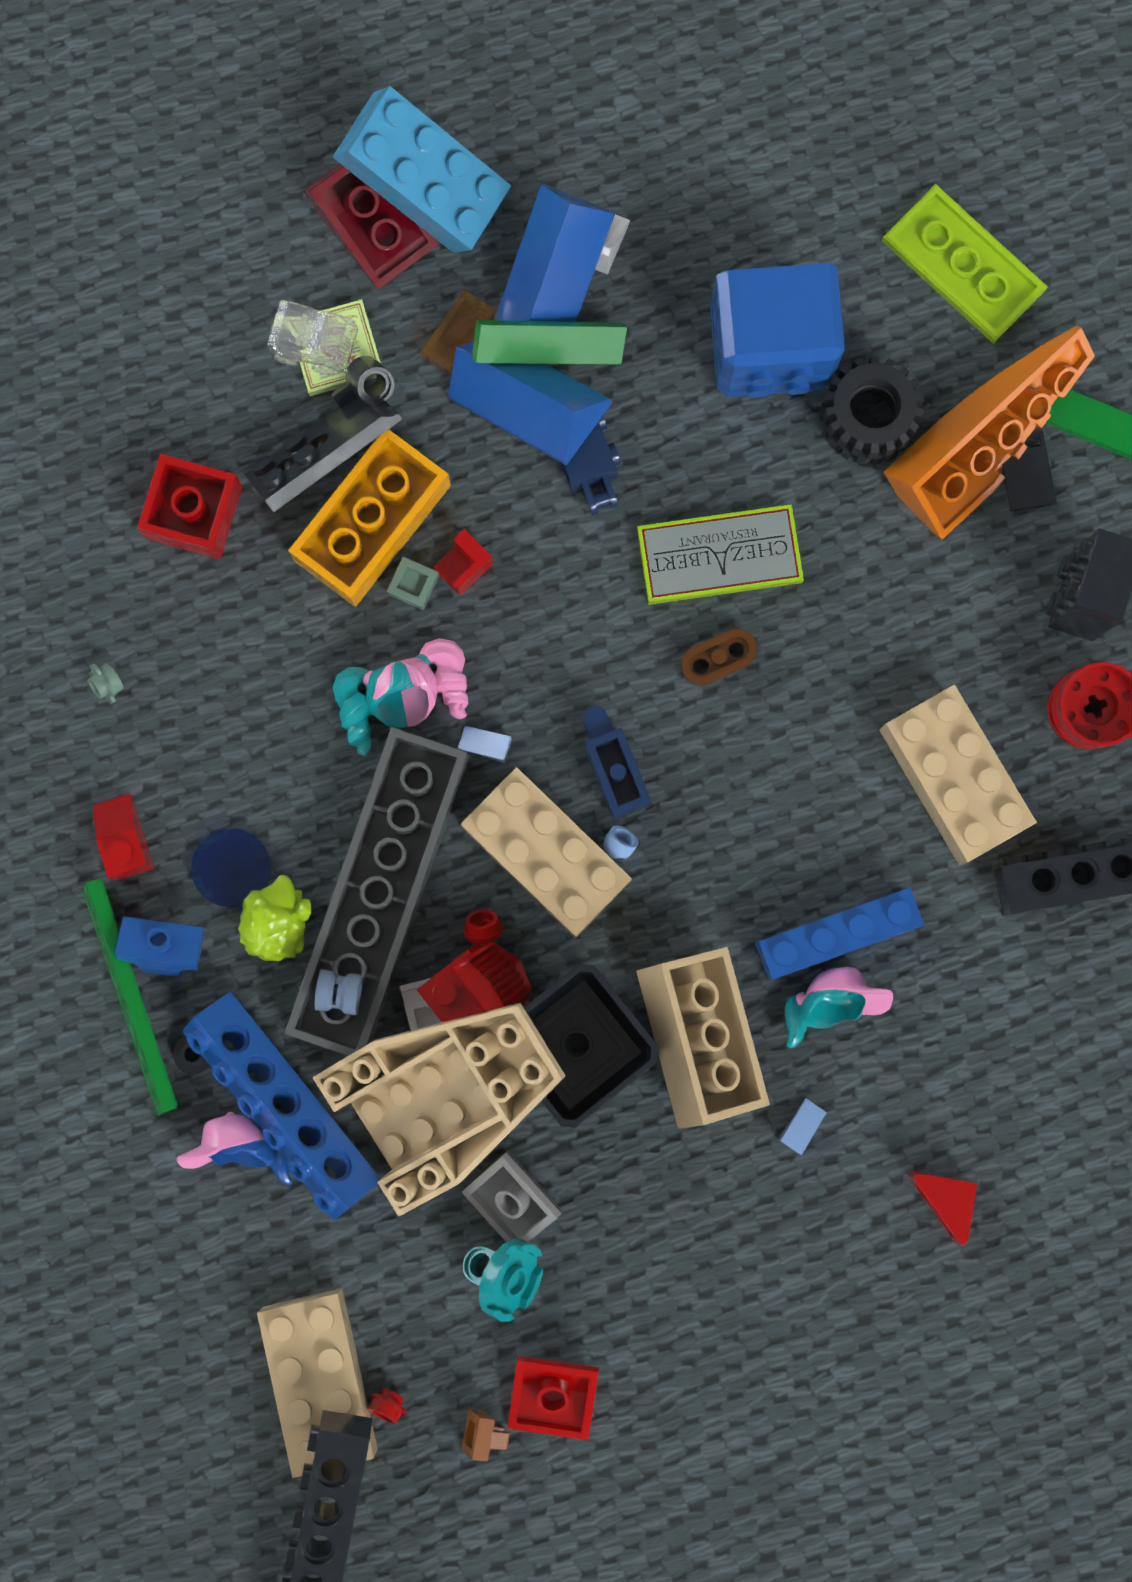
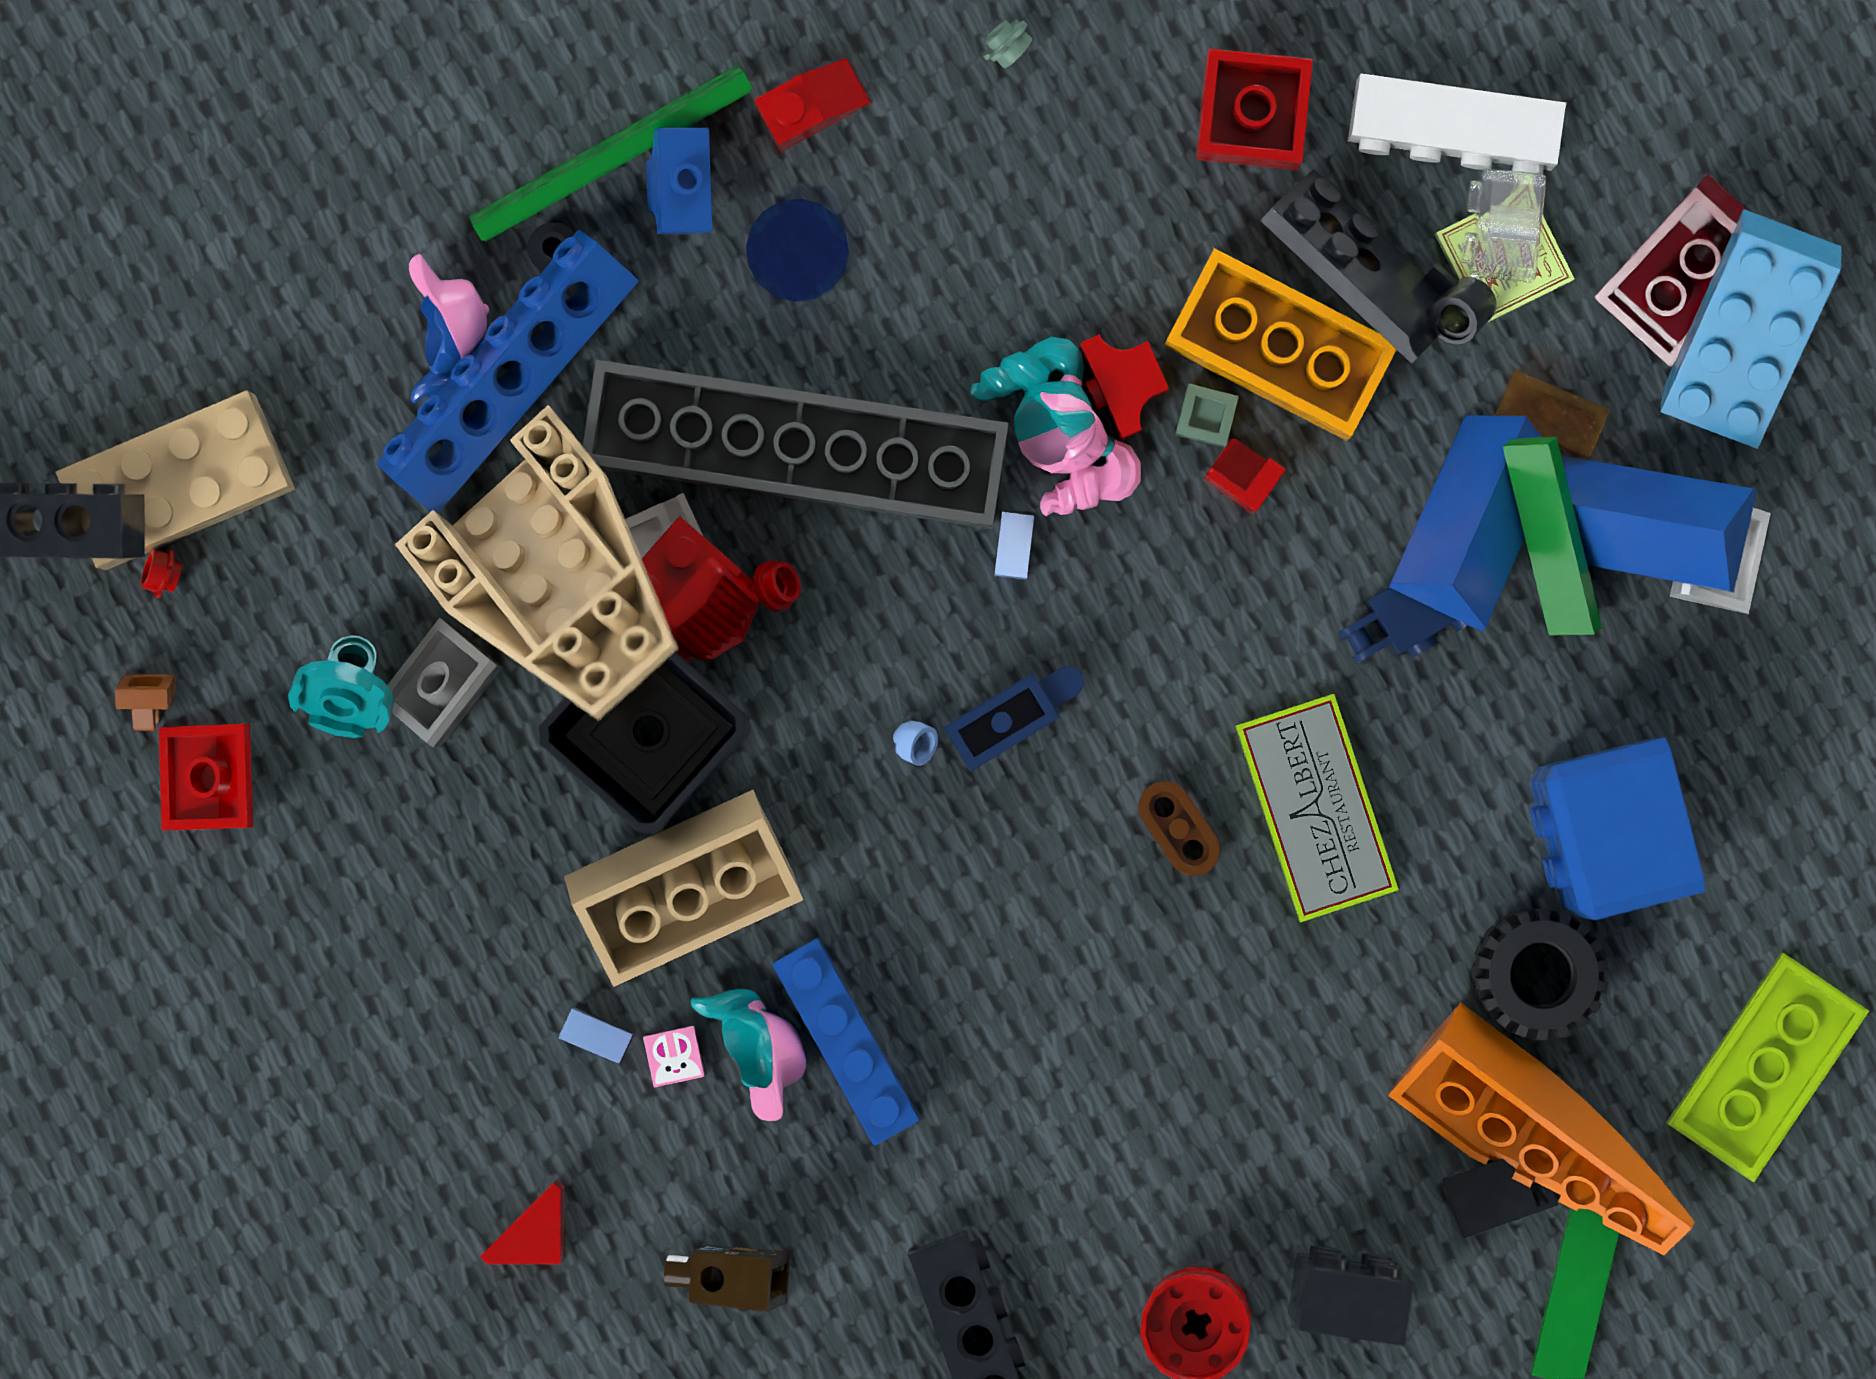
camera: 80 degrees right, 5 degrees up
lime animal [238,875,311,961] -> none
sand blue wheel [314,969,362,1015] -> none
tan brick [460,767,632,939] -> none
tan brick [879,684,1037,866] -> none
none -> tile [643,1025,705,1088]
none -> dark brown torso [664,1245,791,1312]
none -> red brick [1079,334,1169,441]
none -> white brick [1348,74,1566,177]

